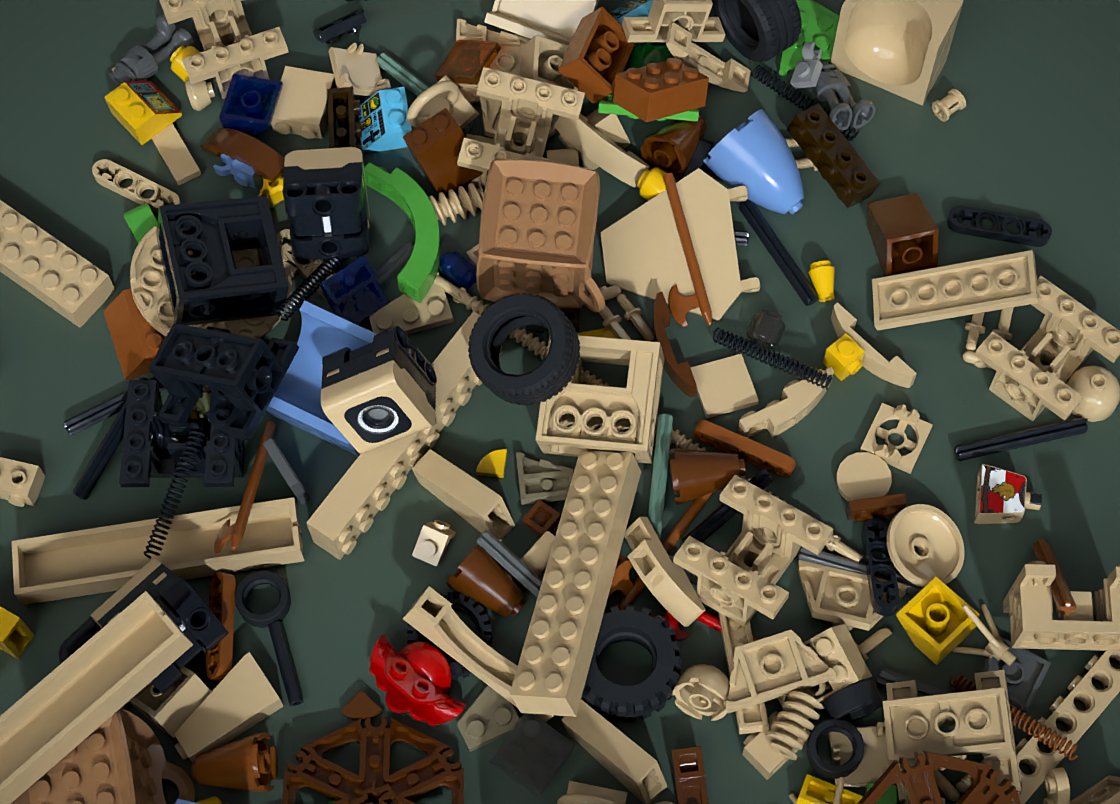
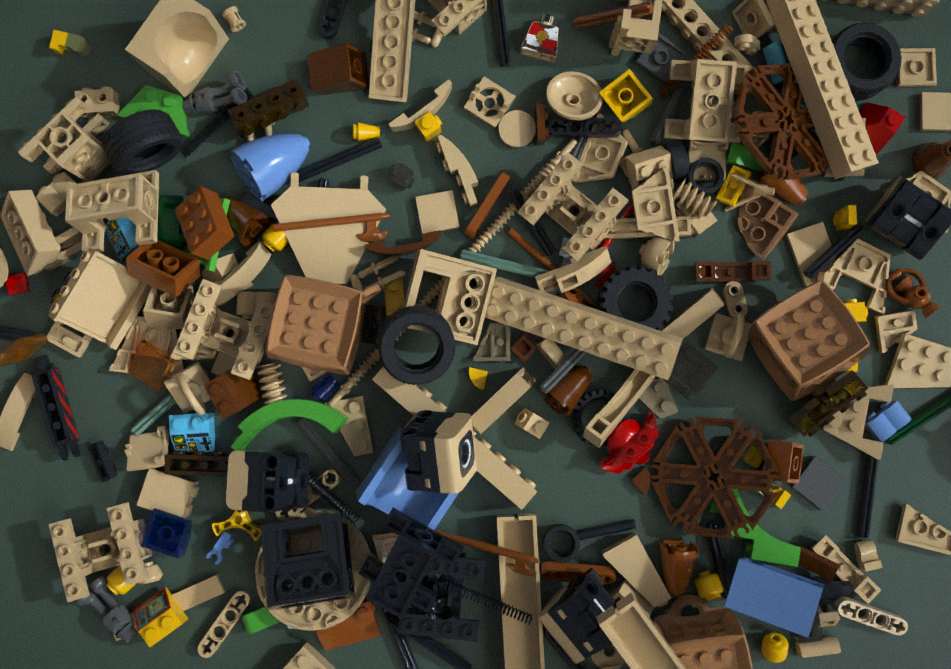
camera: 85 degrees left, 20 degrees up
reddish brown slope [201,128,285,183] -> none
dark grey tile [262,438,310,505] -> none
clear blue slope [320,256,390,324] -> none
tan slope [666,22,751,92] -> none
reddish brown cone [669,448,746,505] -> none
black piece [713,327,832,390] -> none
light grey plate [790,42,823,89] -> none
tan plant [953,604,1017,666] -> none

